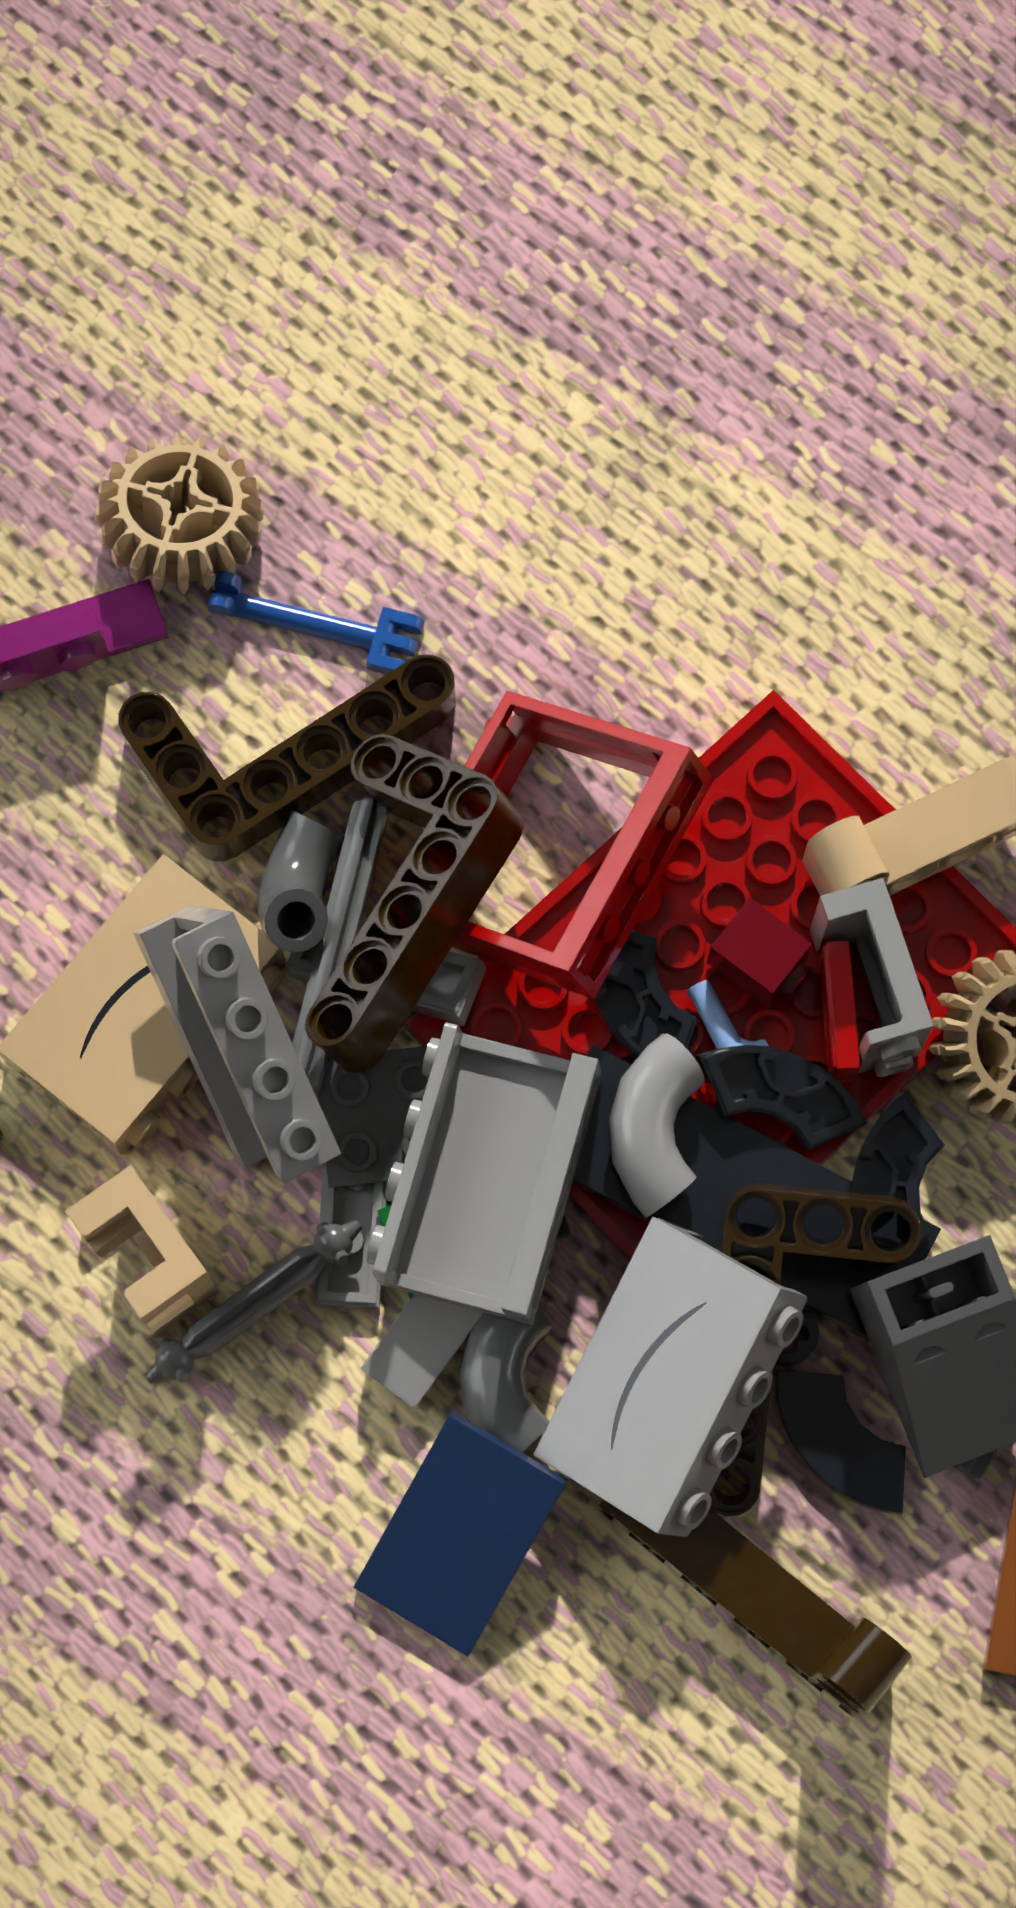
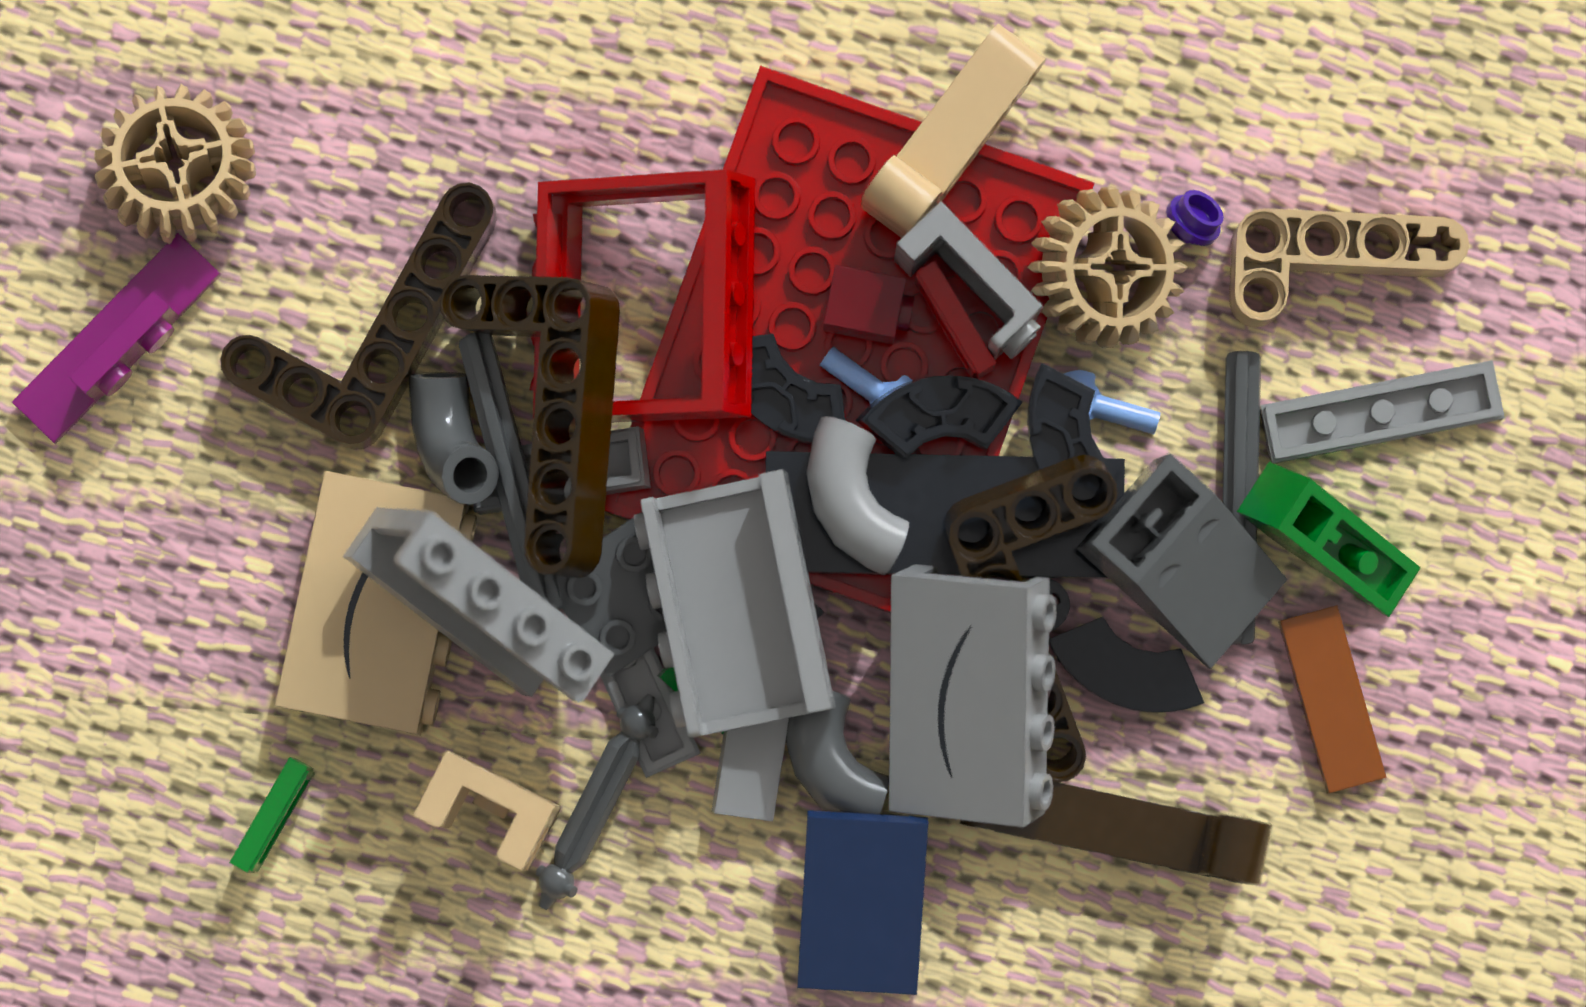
camera: 30 degrees left, 10 degrees up
blue hinge [207,571,425,674] -> none
none -> light blue bar [1063,370,1161,435]

